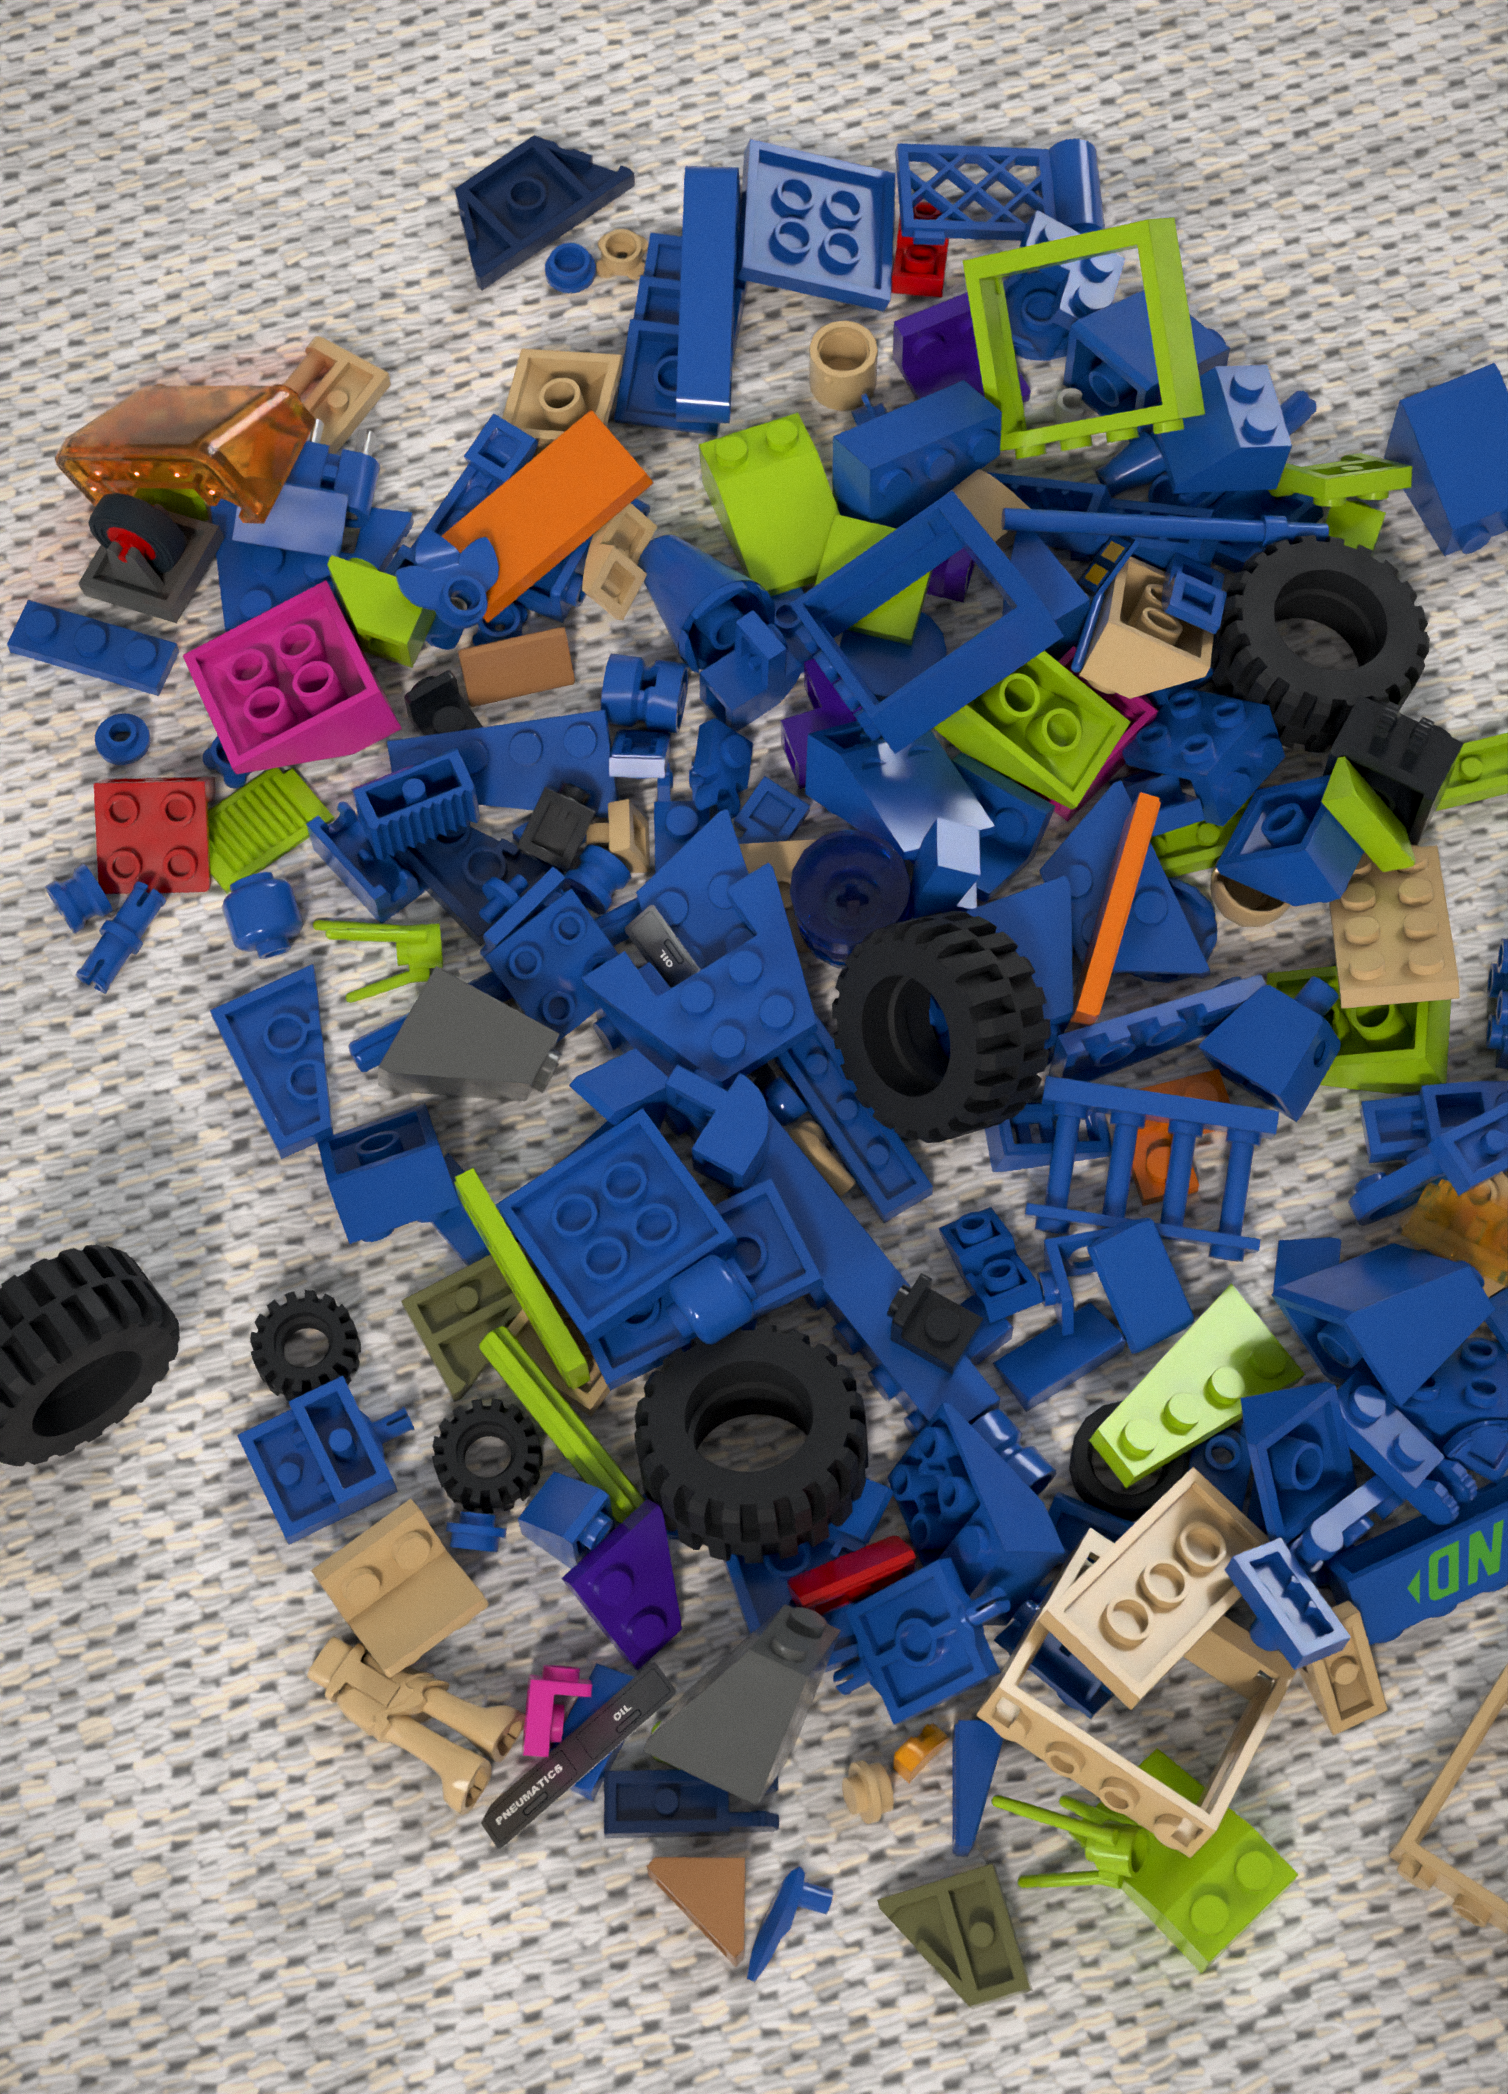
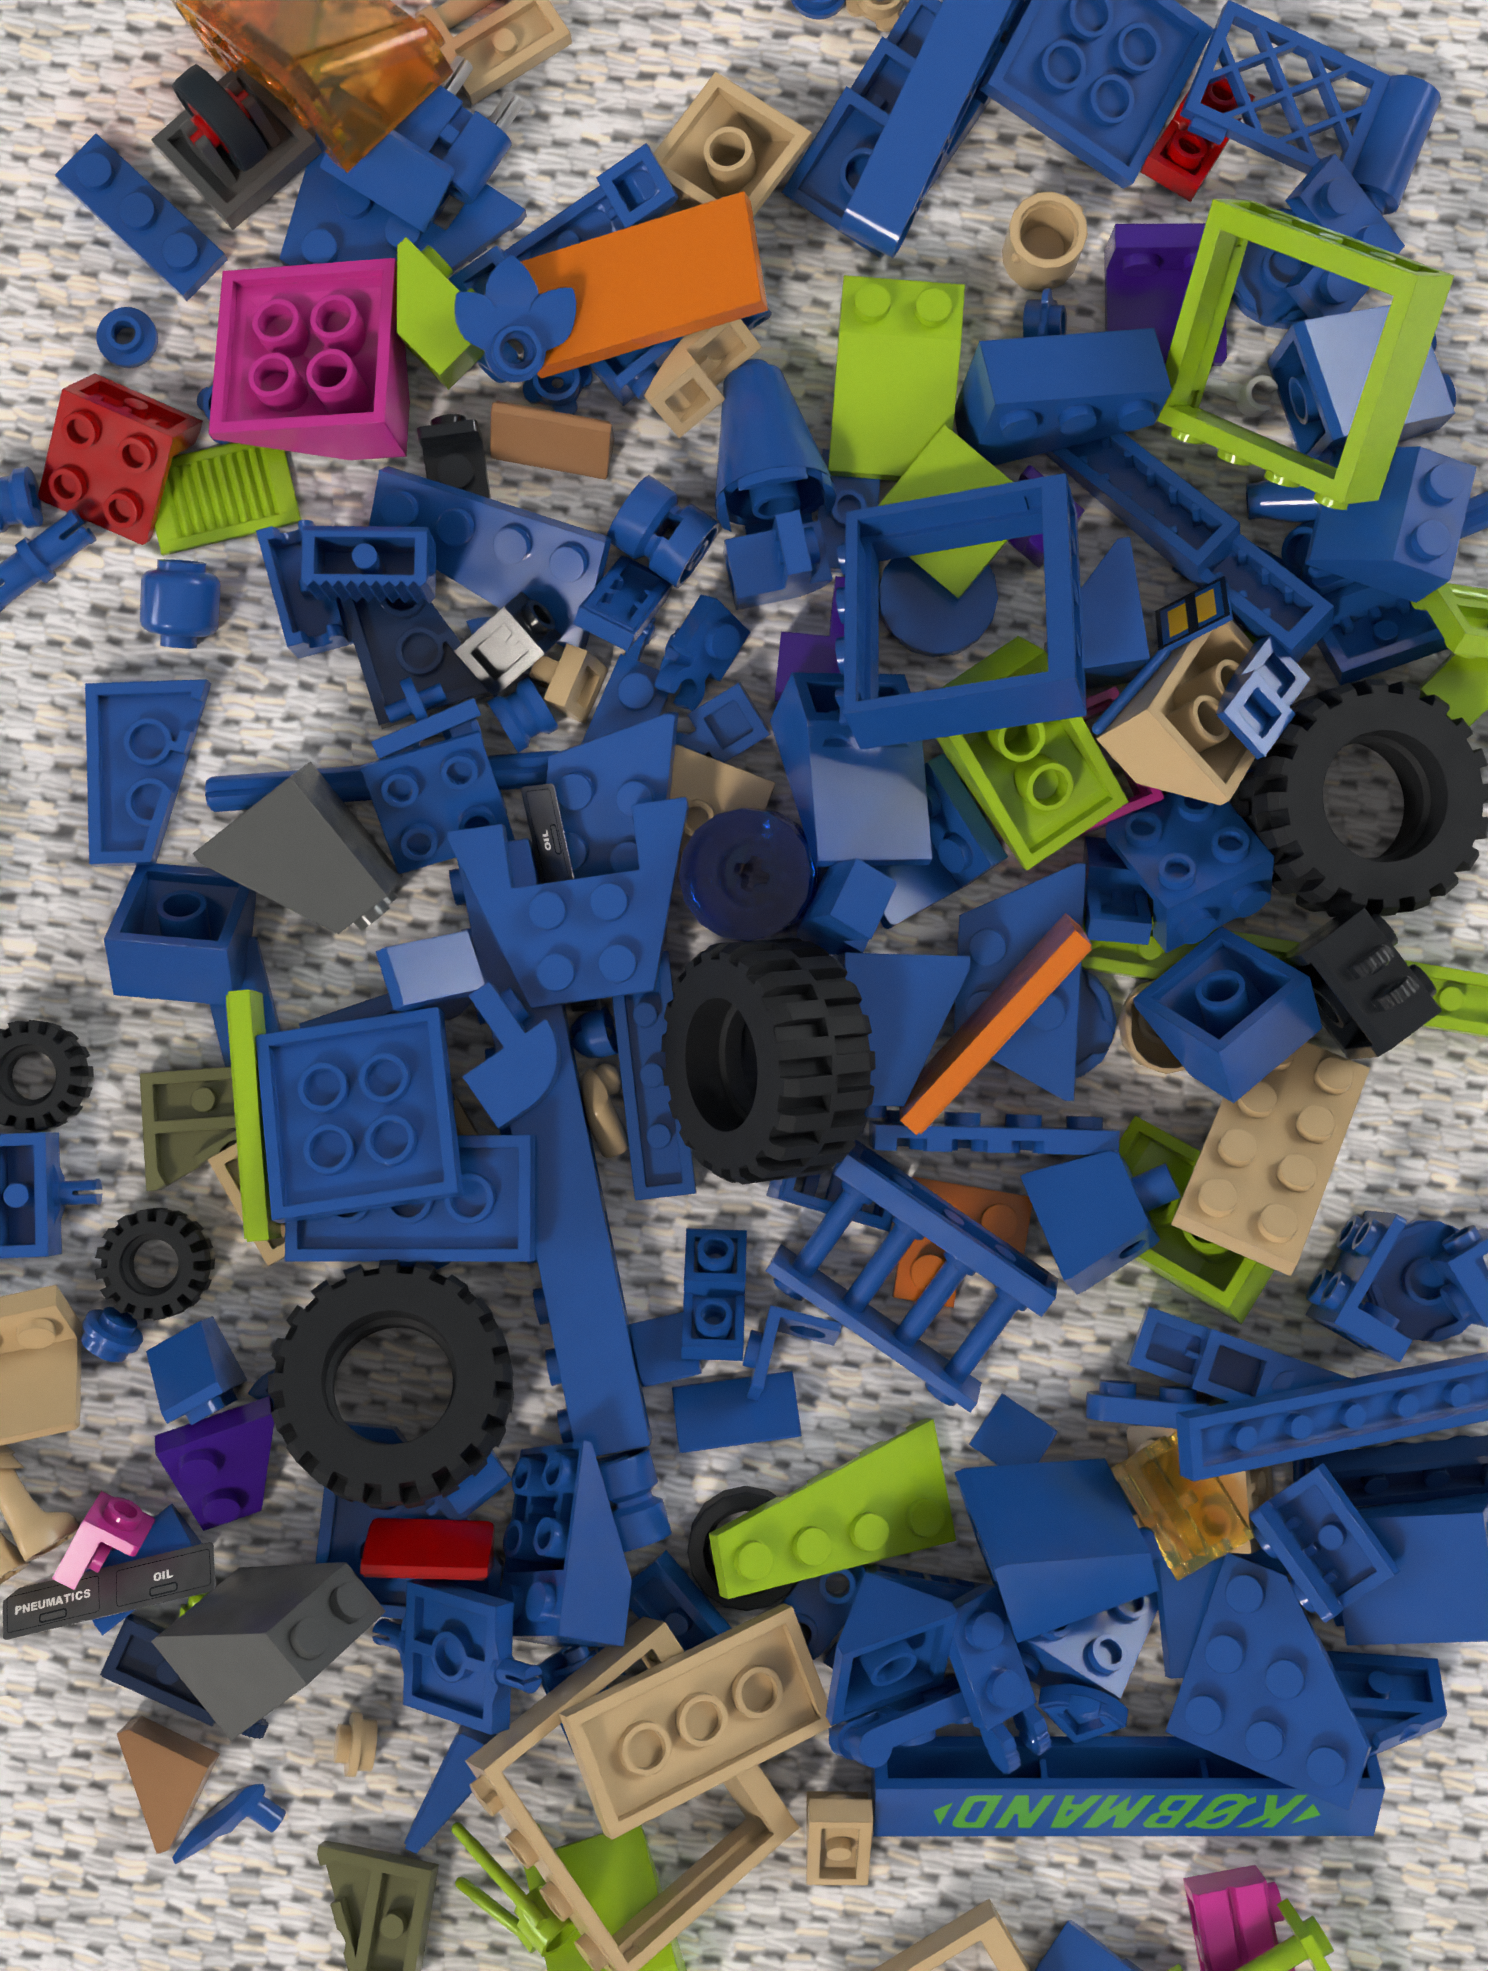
camera: 20 degrees right, 20 degrees up
lime plant [313,920,443,1003] -> none
lime axle [479,1326,646,1524] -> none
blue head [665,1255,758,1344] -> none
black bracket [887,1273,983,1375] -> none
light orange tile [893,1723,950,1783] -> none
tan slope [945,469,1030,551] -> none
blue bar [1001,508,1329,548] -> none
blue slope [1087,1217,1195,1354] -> none
blue tile [1225,1538,1351,1670] -> none
lime slope [1321,756,1416,872] -> none

